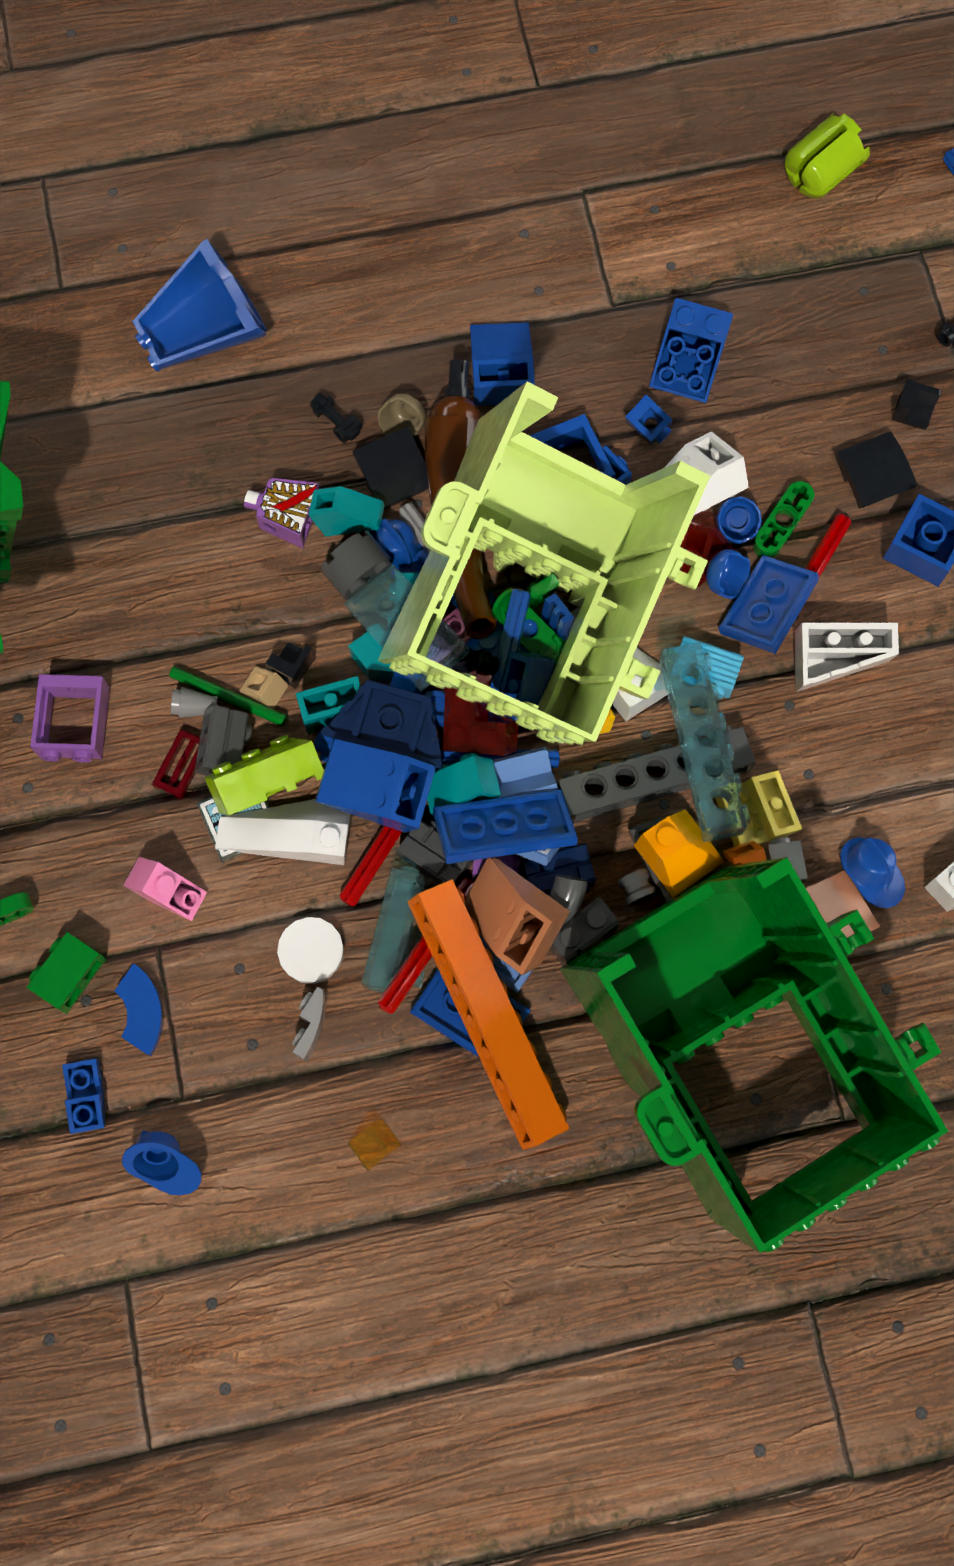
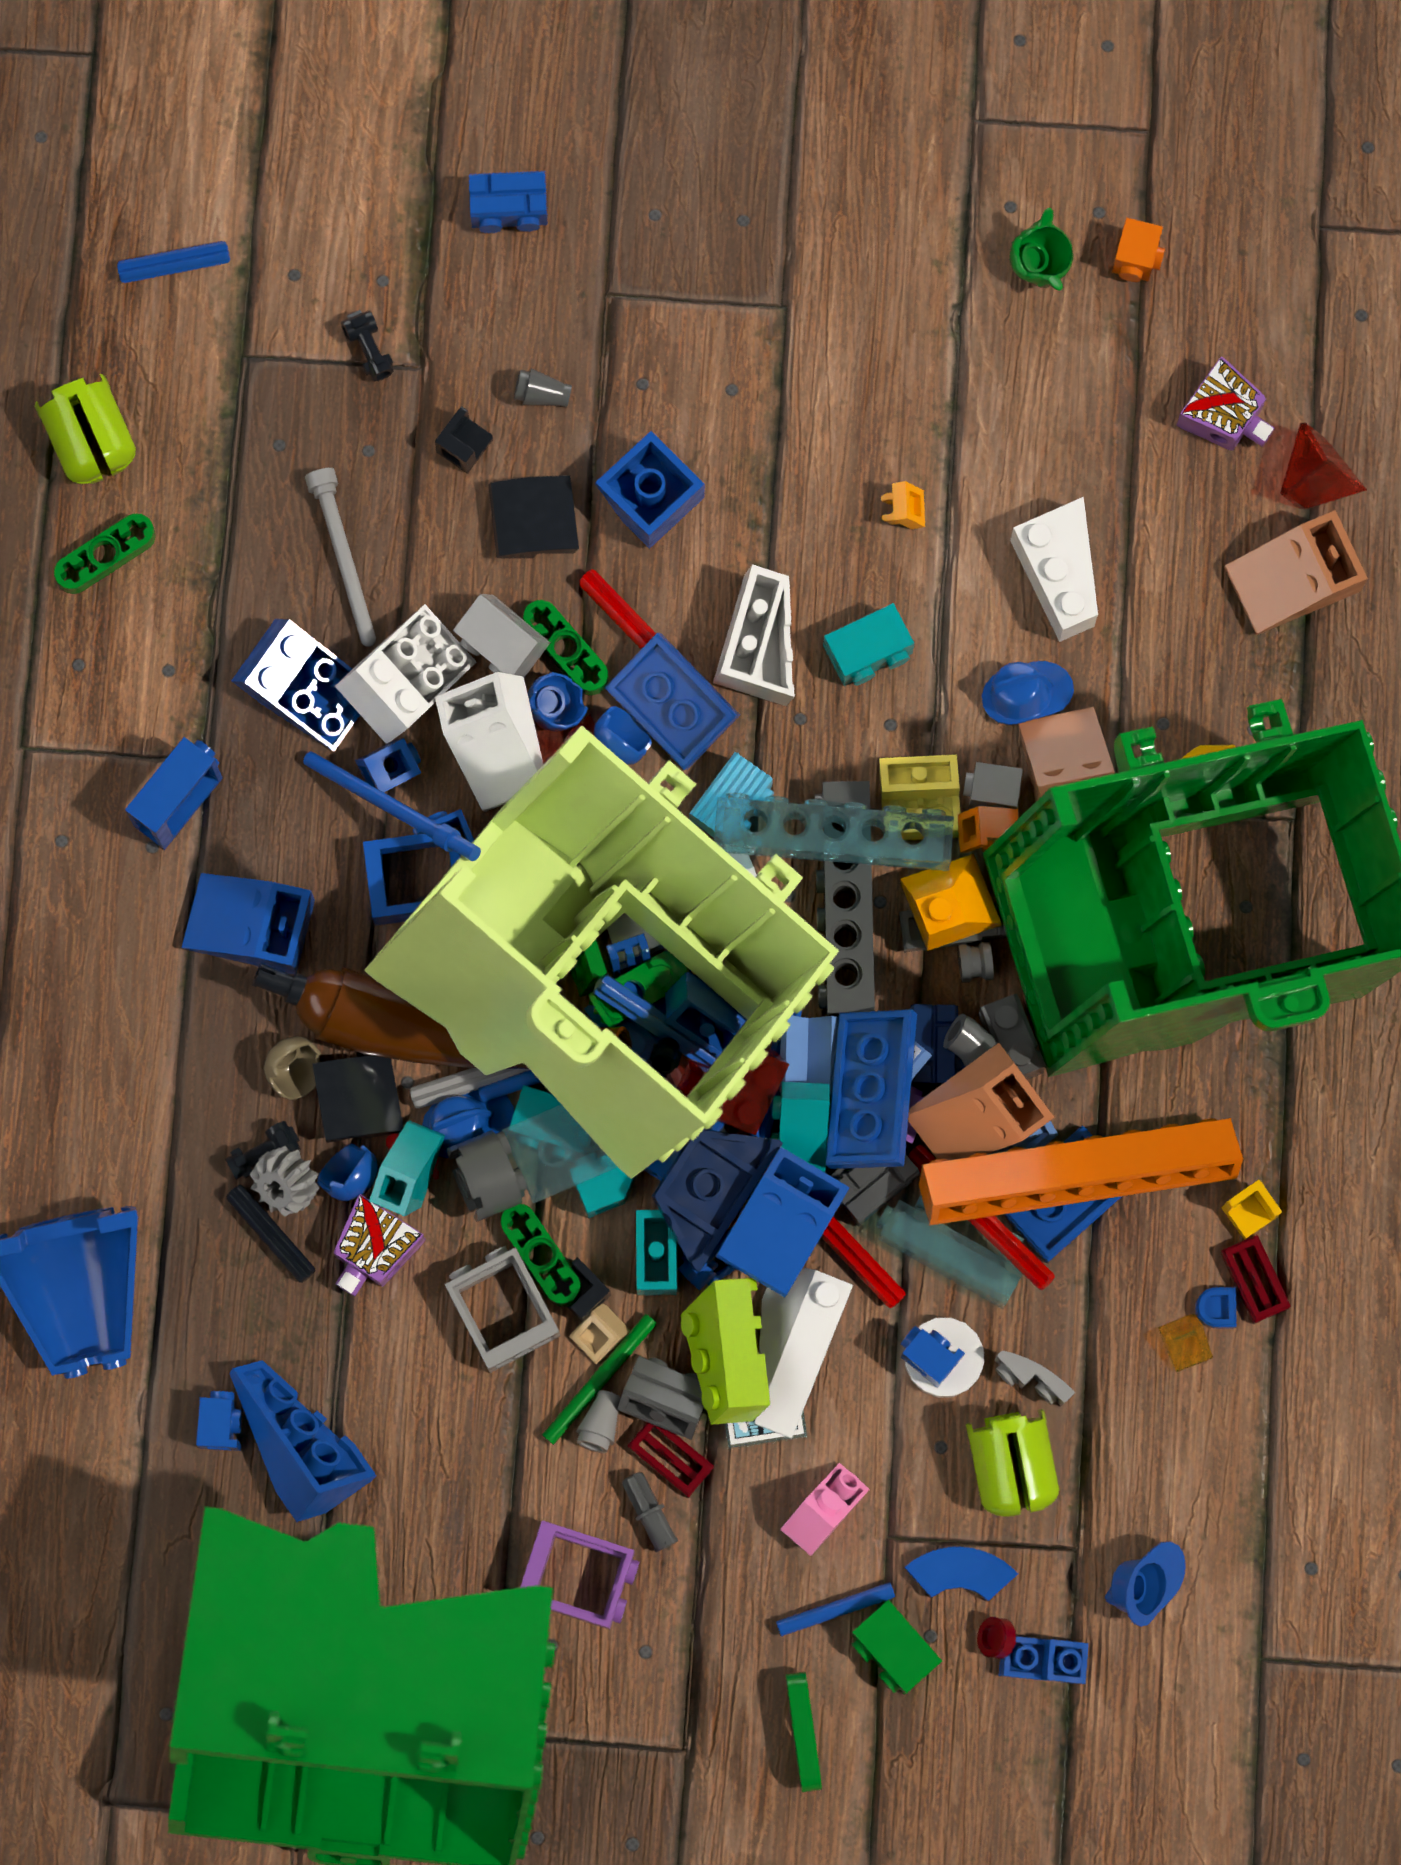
camera: 75 degrees left, 5 degrees up
none -> green beam [54,513,156,594]
none -> blue window [125,737,223,850]
none -> blue brick [196,1391,242,1451]
none -> black axle [226,1184,315,1283]
none -> blue wedge [229,1360,376,1522]
none -> light grey gear [250,1146,319,1217]
none -> blue bar [303,751,481,861]
none -> light grey piece [305,468,376,647]
none -> blue hair [317,1143,379,1201]
none -> white slope [335,604,476,744]
none -> light grey window [444,1246,561,1373]
none -> light grey brick [453,594,550,677]
none -> green beam [501,1204,582,1307]
none -> dark grey axle [623,1472,678,1552]
none -> blue bar [776,1582,895,1637]
none -> teal brick [823,603,915,686]
none -> blue brick [901,1326,965,1388]
none -> lime cylinder [966,1409,1059,1517]
none -> dark red tile [977,1617,1016,1659]
none -> blue tile [1195,1287,1237,1329]
none -> dark red tile [1220,1235,1291,1324]
none -> yellow panel [1222,1179,1282,1240]

